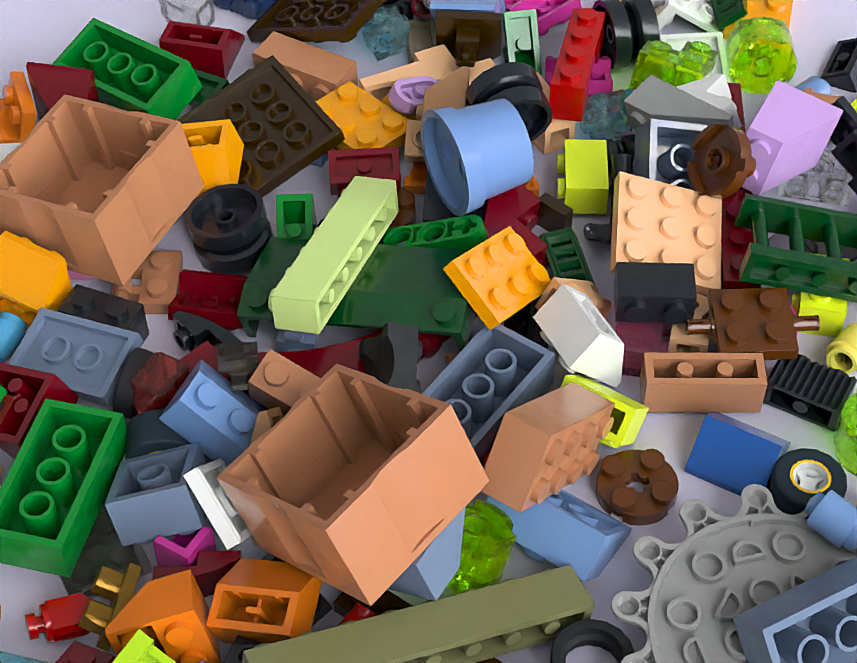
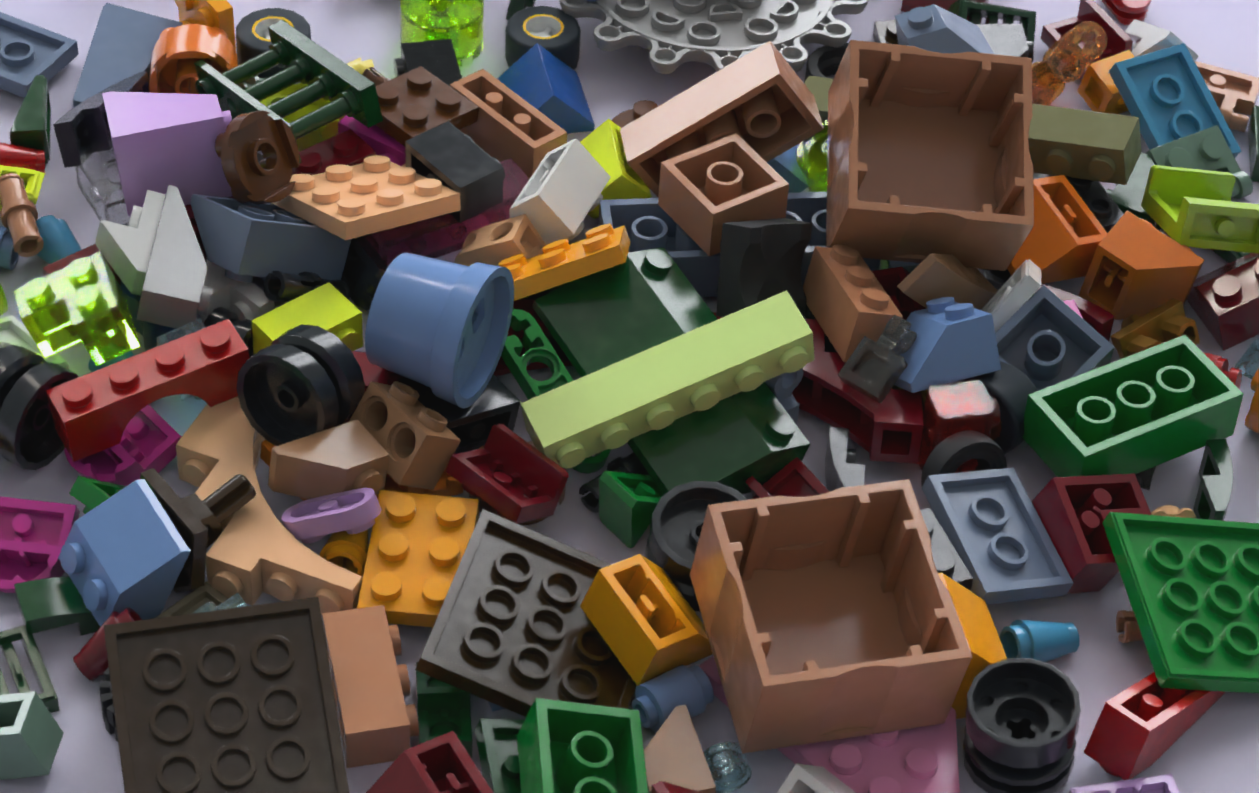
camera: 135 degrees left, 5 degrees down
none -> nougat brick [658,133,789,257]

